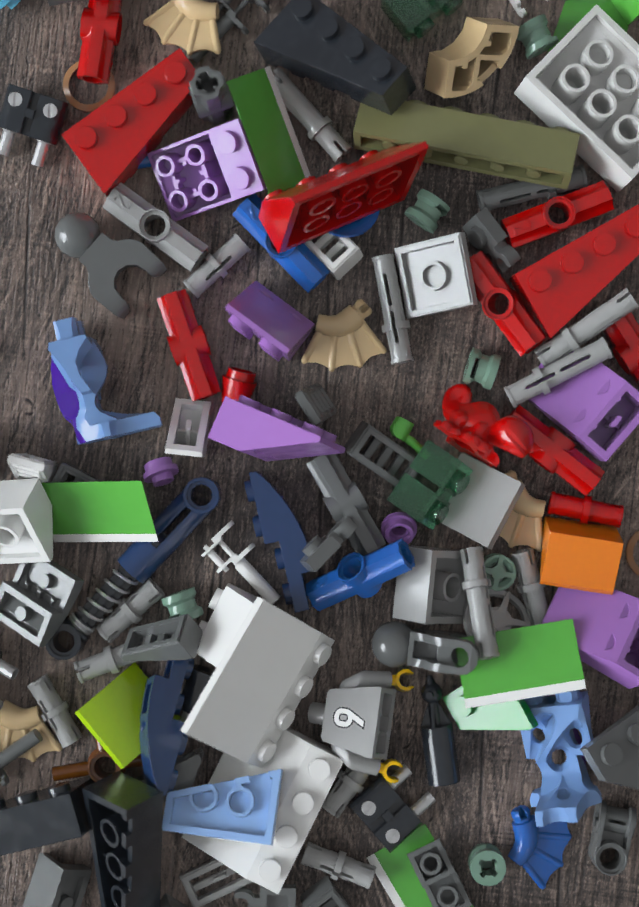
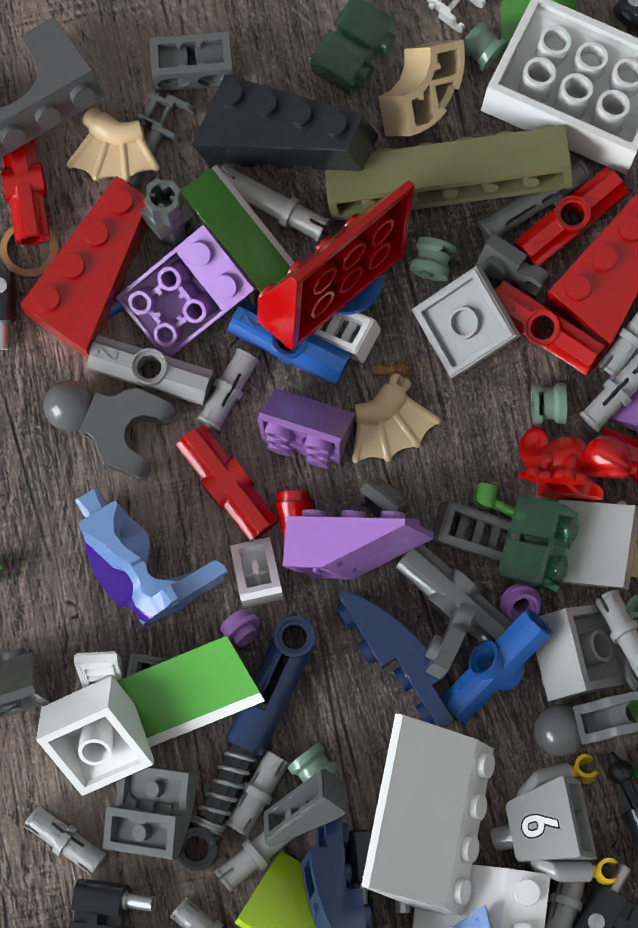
camera: 15 degrees left, 10 degrees down
white slope [197,583,257,668] -> none
white piece [201,520,281,605] -> none
light grey pin [371,254,414,365] -> none
none -> clear orange piece [372,361,409,377]

